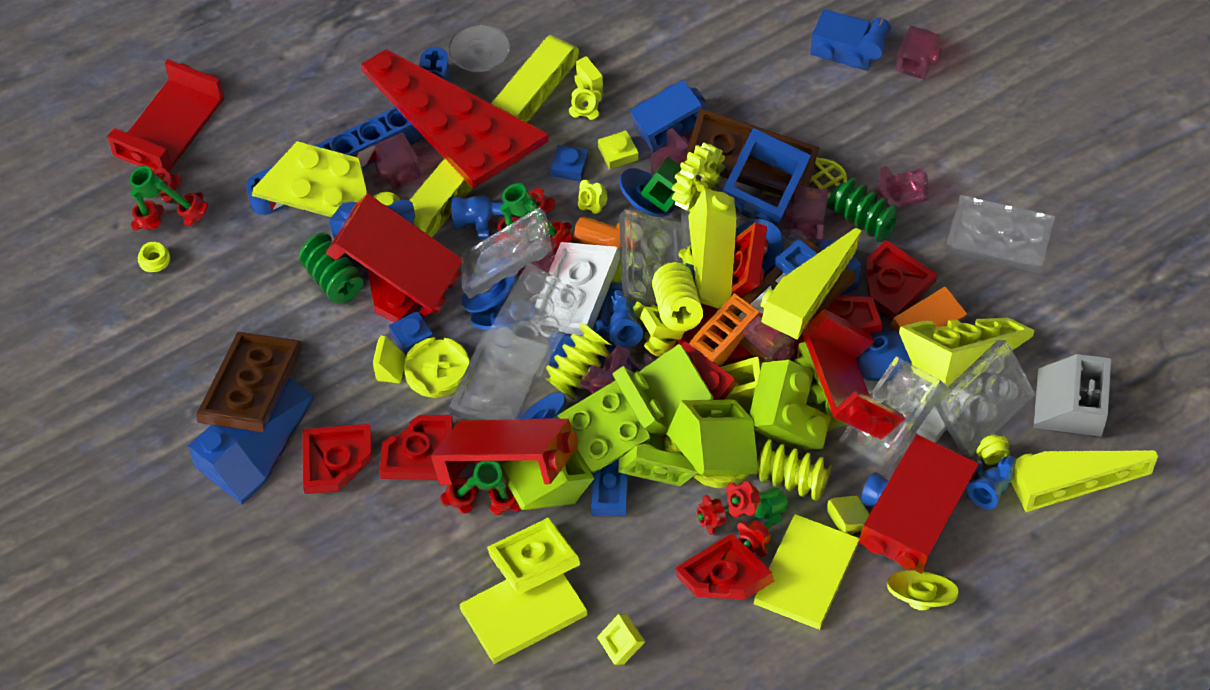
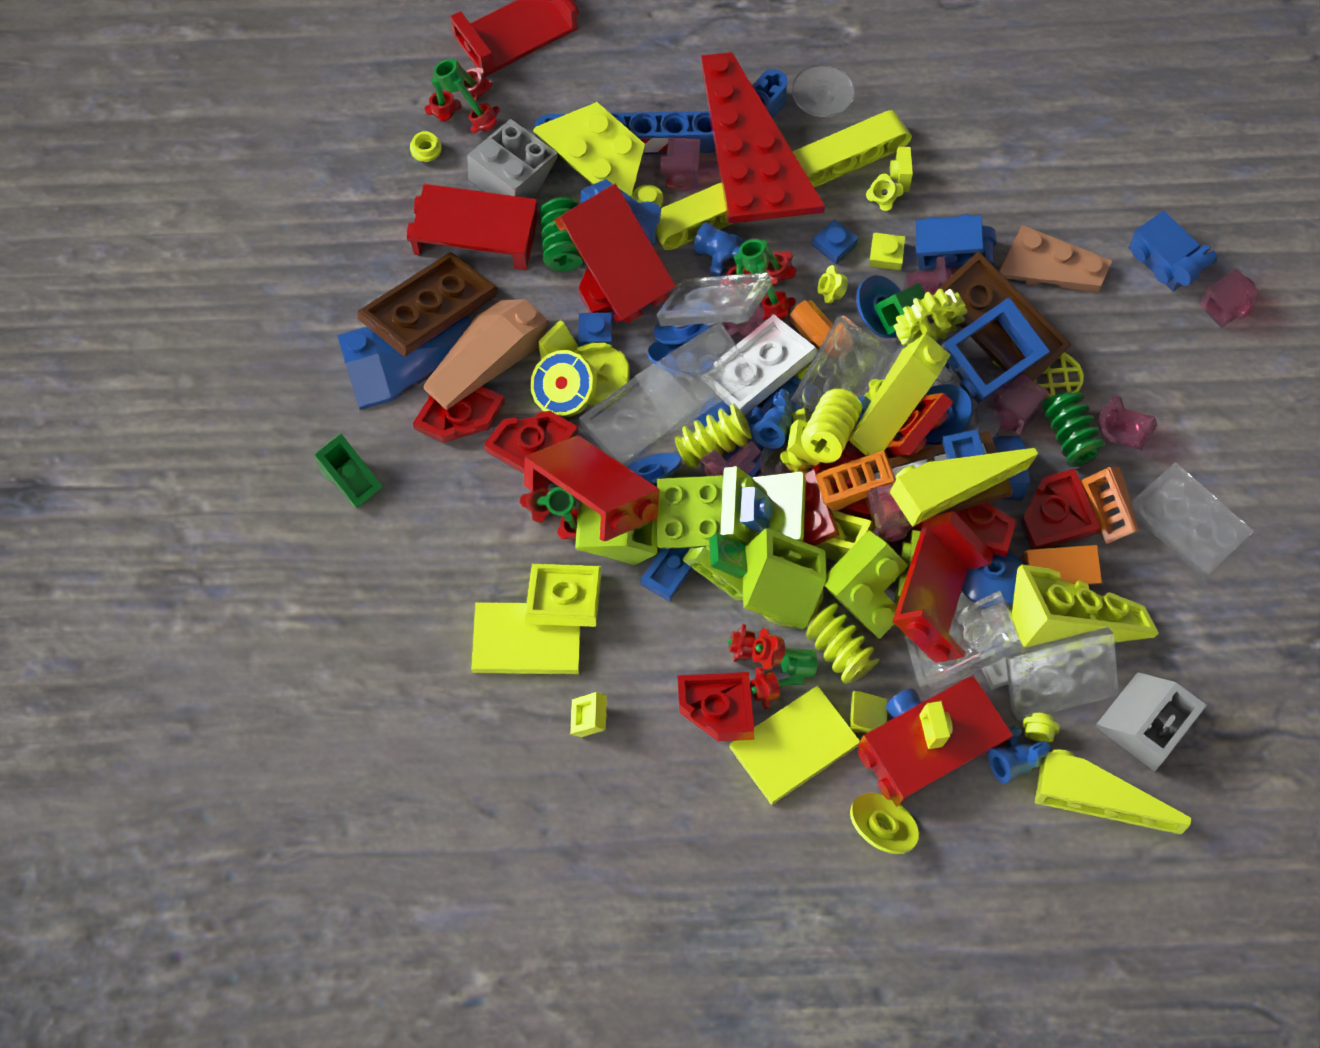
camera: 30 degrees right, 10 degrees up
none -> green slope [313,433,383,508]
none -> red panel [407,184,539,271]
none -> nougat wedge [424,299,549,410]
none -> light grey slope [467,119,558,198]
none -> tile [531,350,597,417]
none -> green tile [709,532,747,579]
none -> plate [740,487,773,533]
none -> neon yellow plate [919,701,953,749]
none -> nougat wing [999,225,1112,292]
none -> orange slope [1080,466,1139,544]

